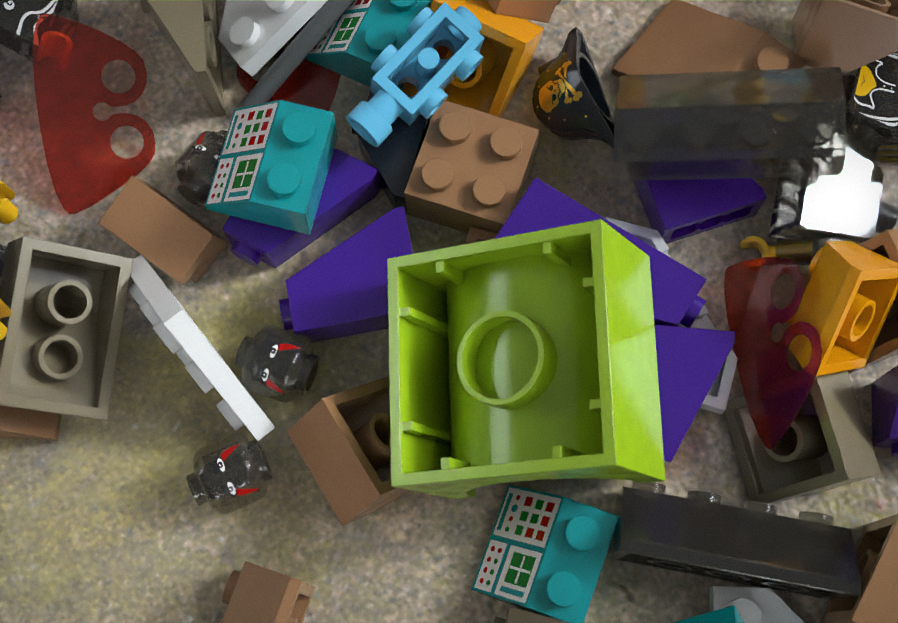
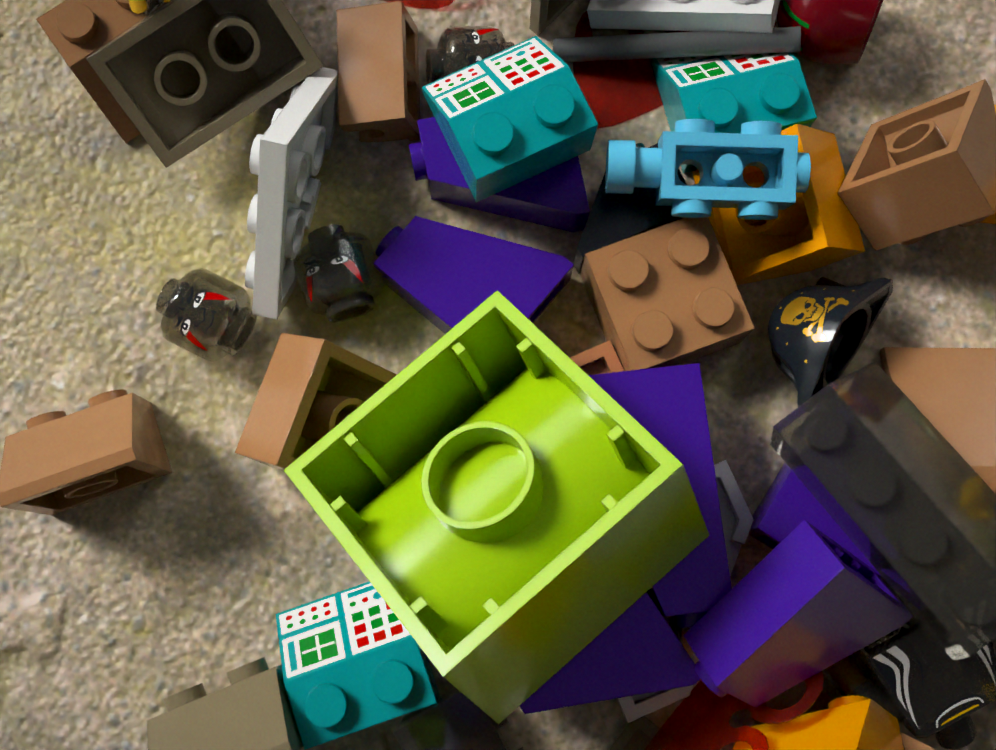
camera: 45 degrees right, 5 degrees up
none -> dark purple slope [683,520,913,707]

